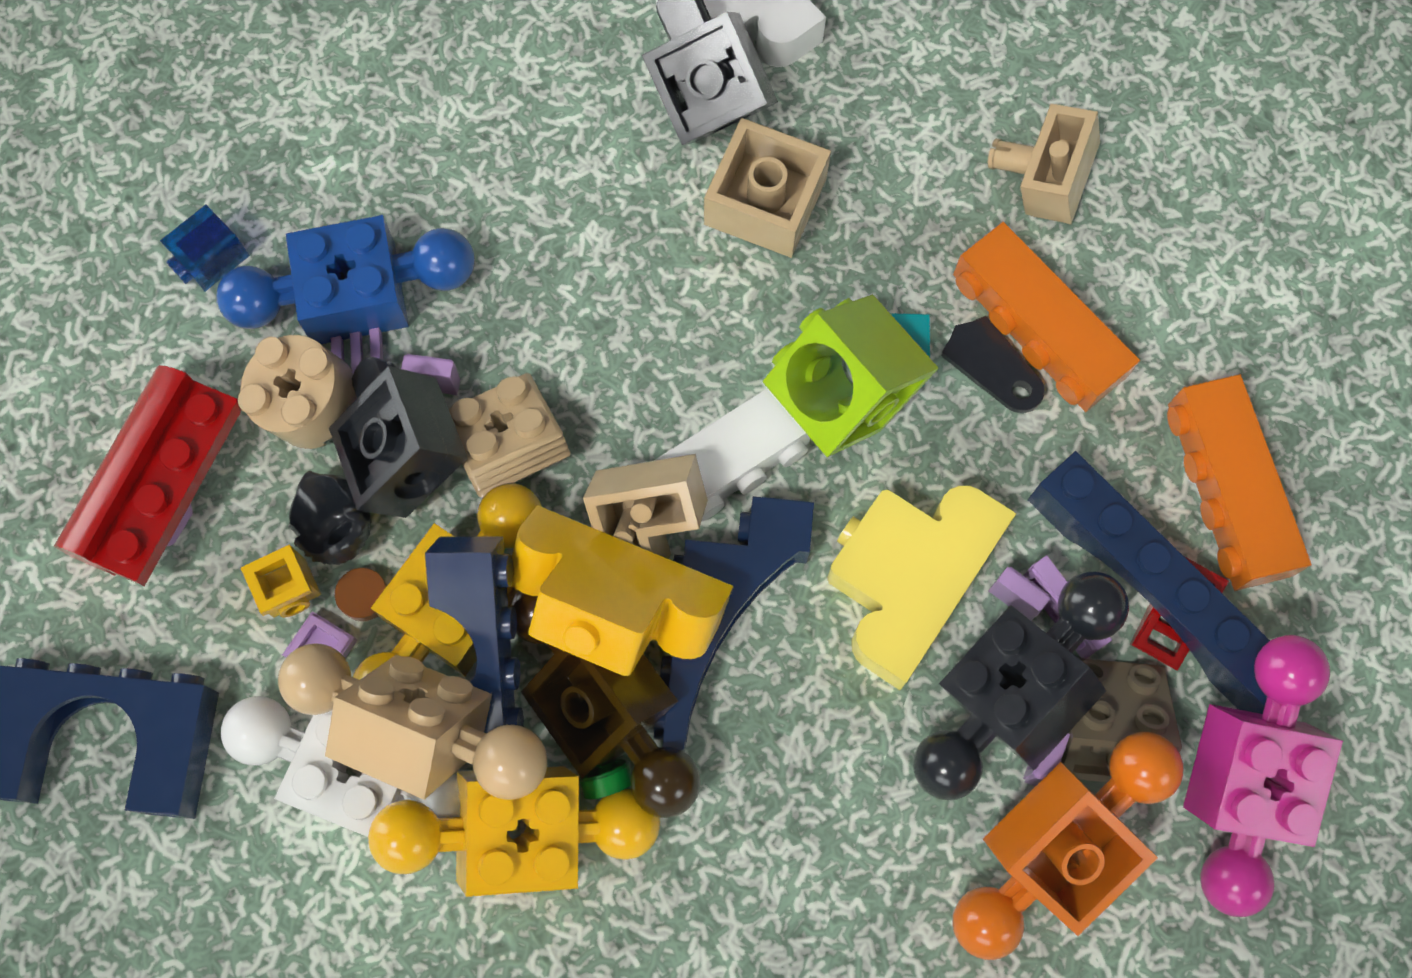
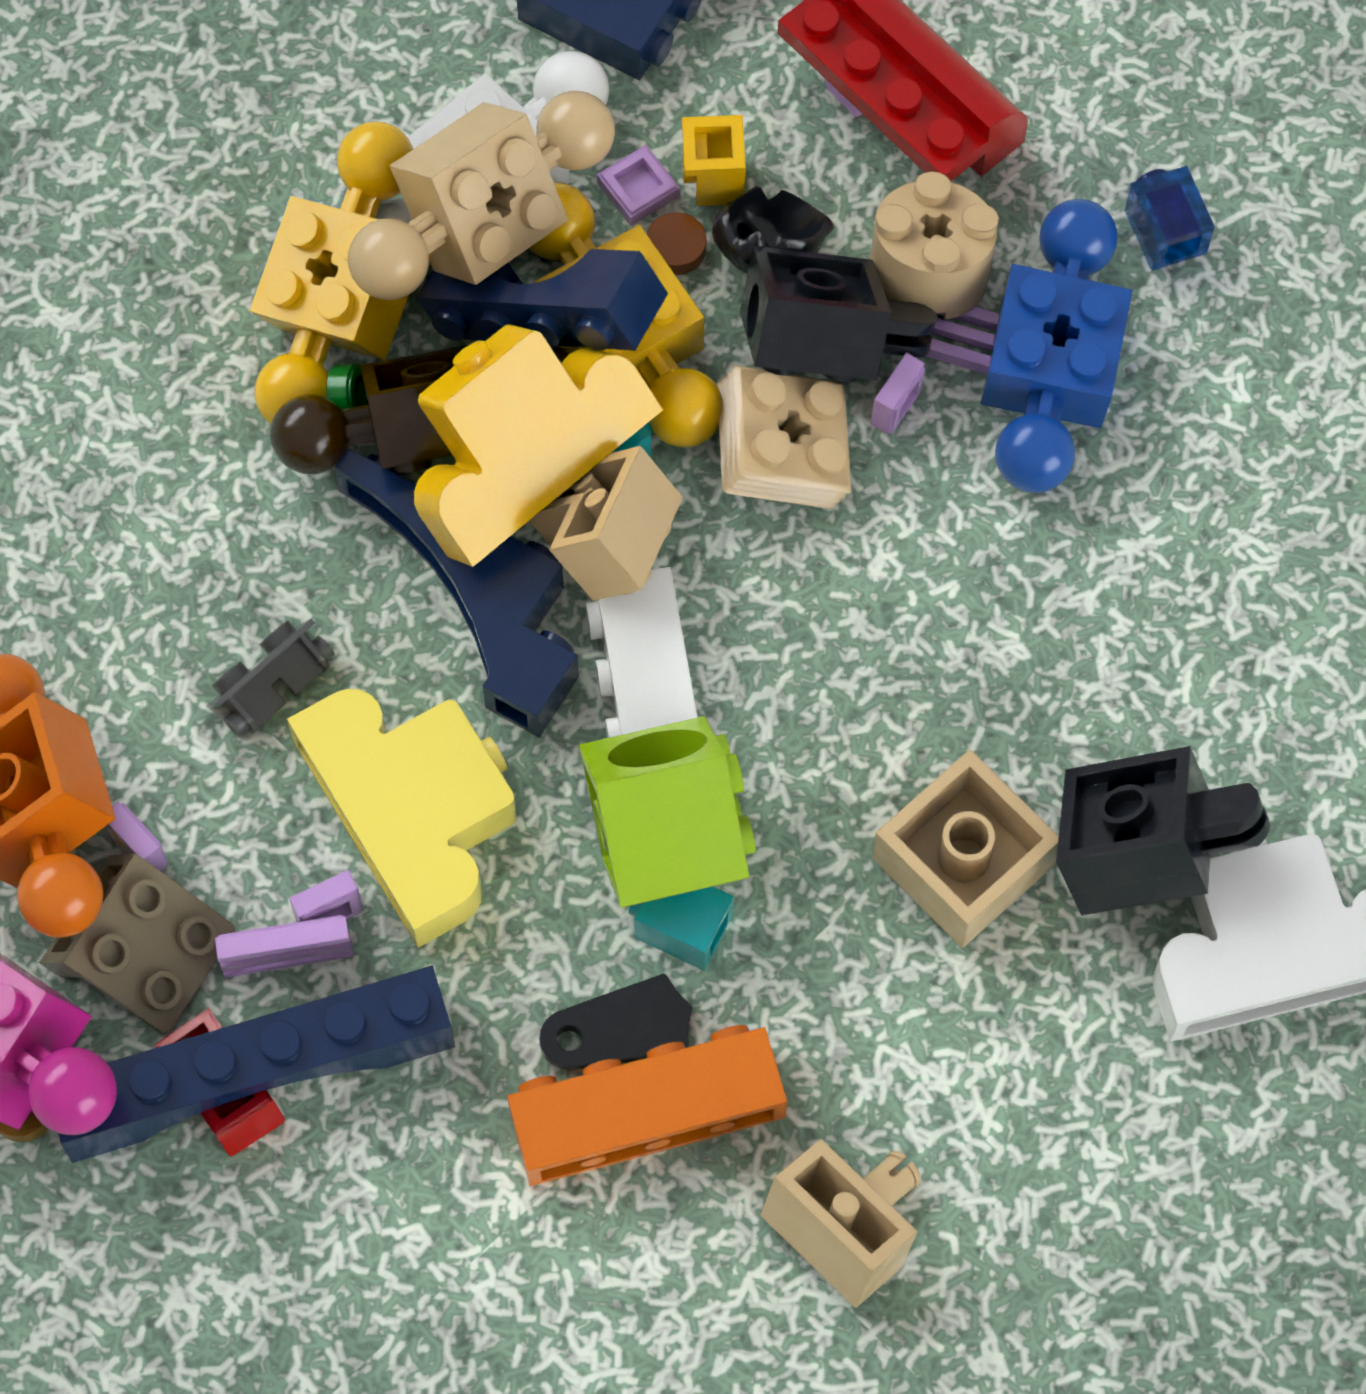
camera: 115 degrees right, 5 degrees down
black brick [913,571,1129,800] -> none
orange brick [1167,374,1312,591] -> none
none -> dark grey hinge [206,619,335,737]

